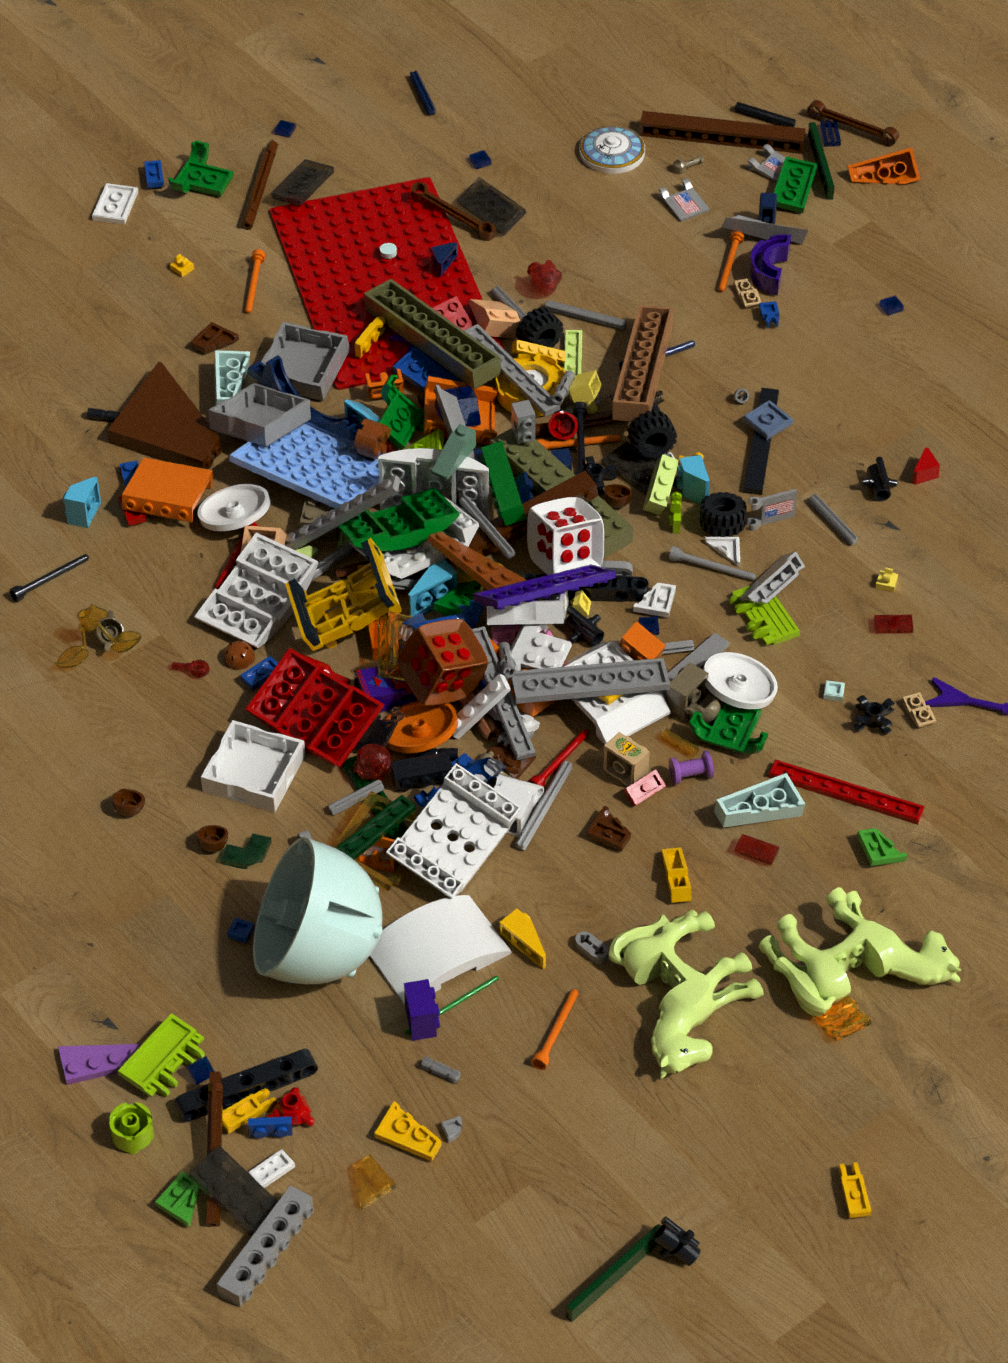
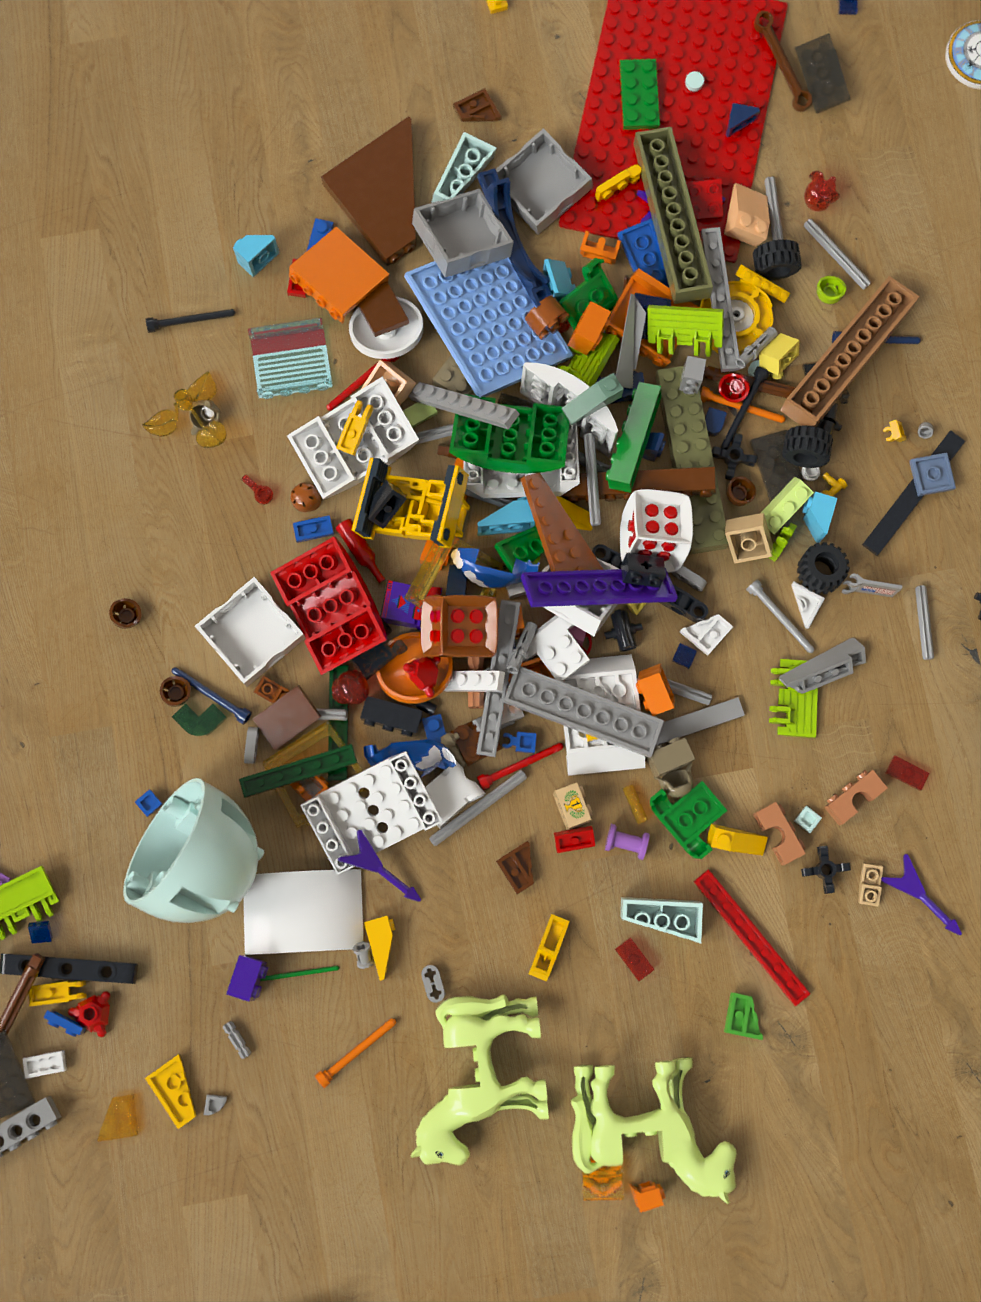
camera: 25 degrees right, 30 degrees up
black piece [87,408,120,422] -> none
orange piece [245,249,266,313] -> none
yellowish green tile [564,330,582,382] -> none
white dish [703,652,778,709] -> none
light yellow tile [875,568,898,592] -> none
none -> dark blue piece [171,667,252,725]
none -> clear light blue panel [248,318,333,399]
none -> dark orange slope [253,676,290,704]
none -> reddish brown tile [253,685,322,750]
none -> yellow hinge [336,400,373,456]
none -> dark purple piece [338,829,421,902]
none -> light grey bush [353,942,374,969]
none -> reddish brown tile [358,282,409,337]
none -> black slope [368,480,407,529]
none -> red rock [403,656,441,698]
none -> blue plate [502,732,537,754]
none -> orange brick [567,301,611,355]
none -> green plate [619,59,660,130]
none -> black brick [621,553,666,588]
none -> orange window [630,1181,666,1213]
none -> lime hinge [648,305,724,357]
none -> yellow slope [706,823,768,856]
none -> tan brick [725,513,773,563]
none -> nougat arch [752,802,806,866]
none -> lime helmet [816,276,846,304]
none -> nougat arch [824,770,888,825]
none -> yellow tile [883,420,907,442]

